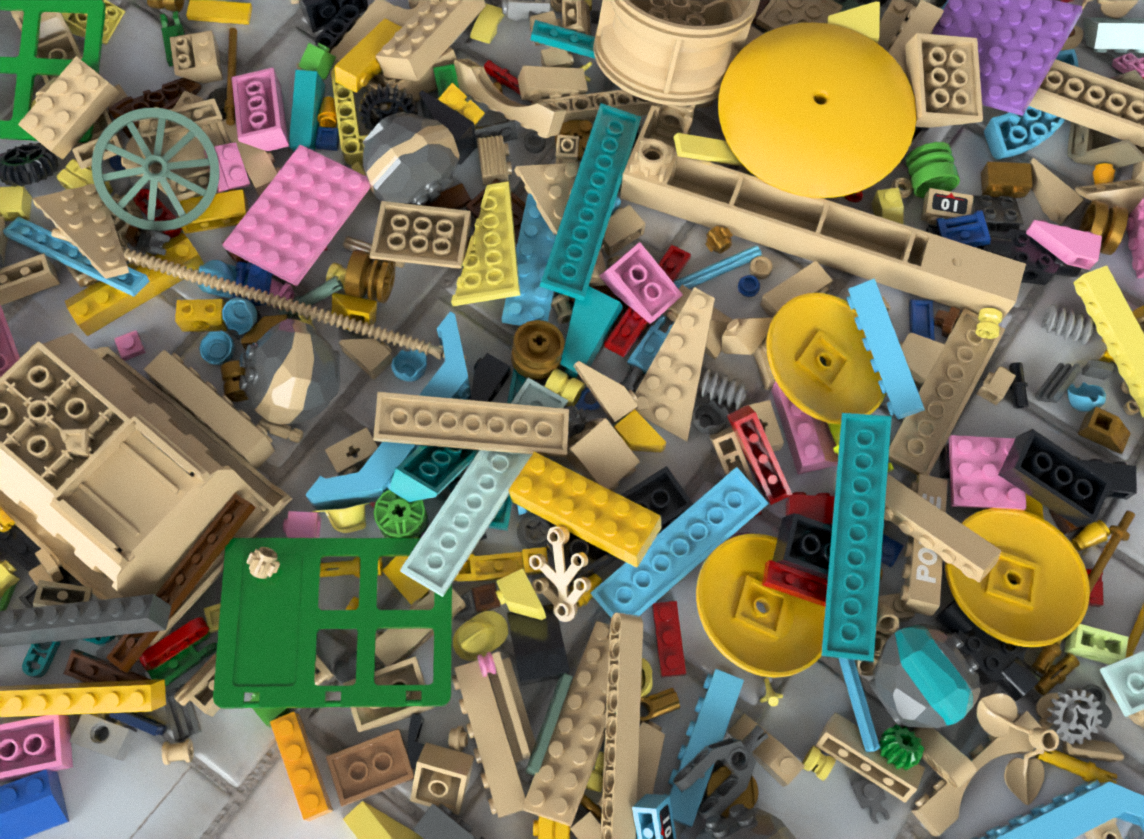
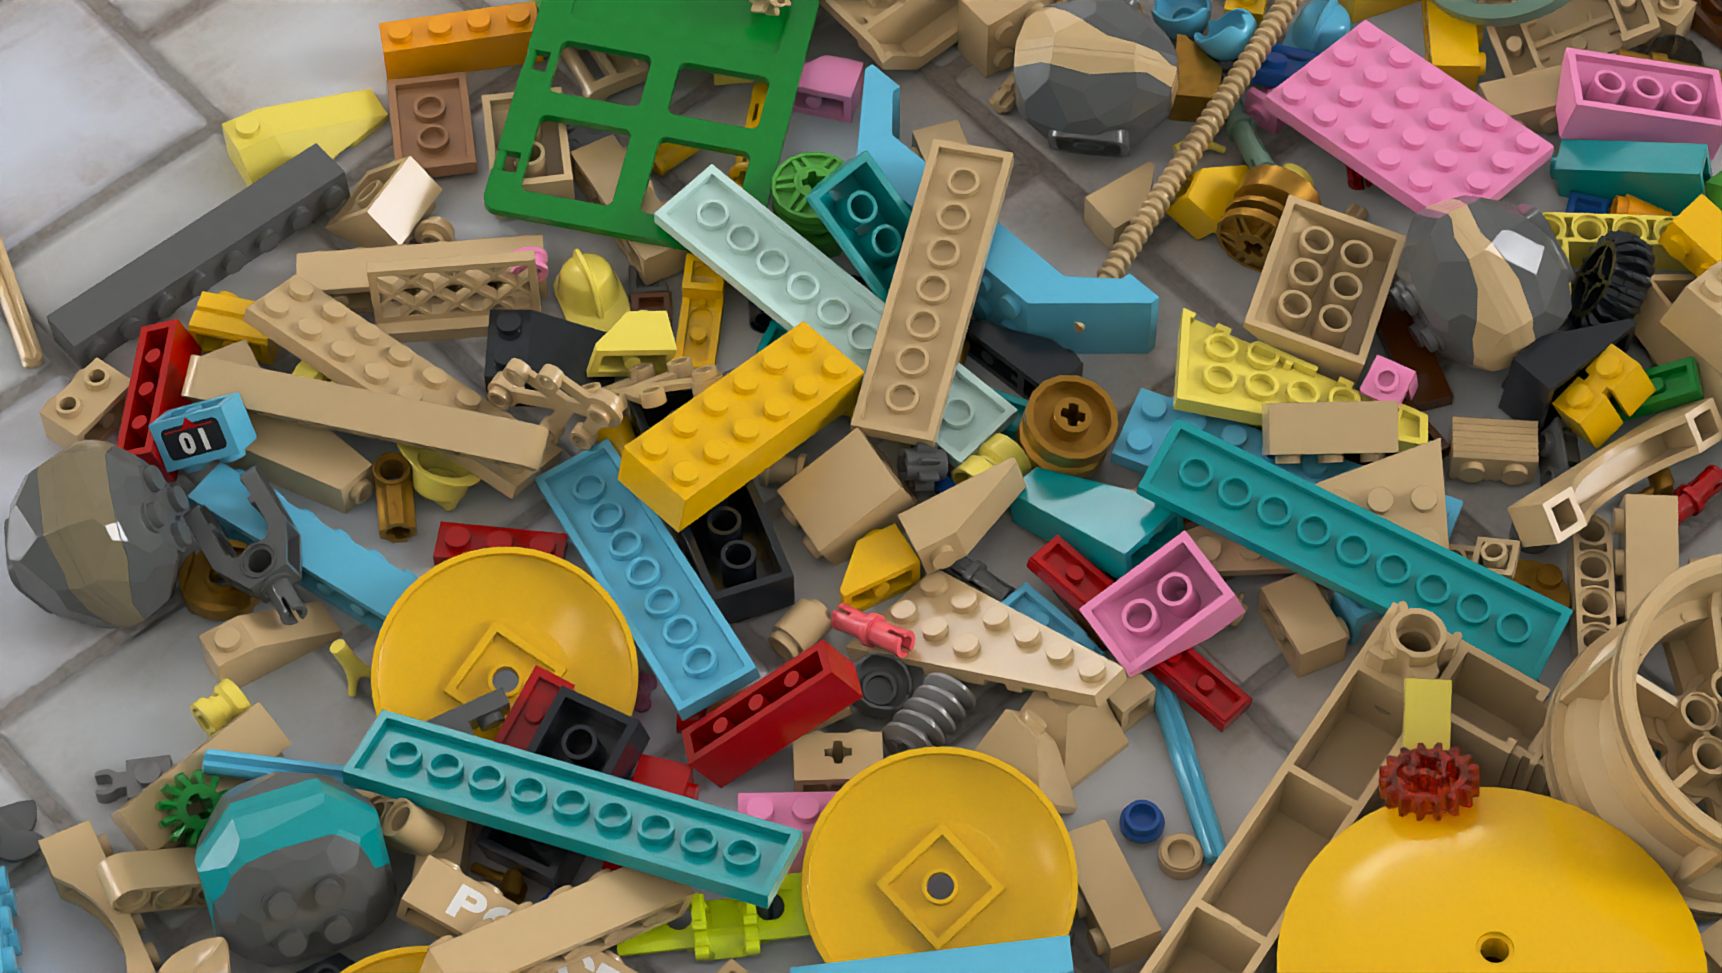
camera: 105 degrees right, 15 degrees down
bright pink plate [204,142,250,193] -> none
light yellow piece [312,502,370,533] -> none
medium azure hair [391,349,427,382] -> none
black slope [408,713,425,771] -> none
sand green tile [525,673,573,776] -> none
pearl gold gear [705,226,733,254] -> none
none -> dark grey slope [425,687,510,736]
none -> tan plant [487,358,625,450]
none -> tan brick [768,598,832,661]
none -> coral pin [831,603,915,658]
none -> tan brick [1262,401,1399,464]
none -> bright pink bracket [1360,354,1419,408]
none -> clear red gear [1378,742,1480,821]

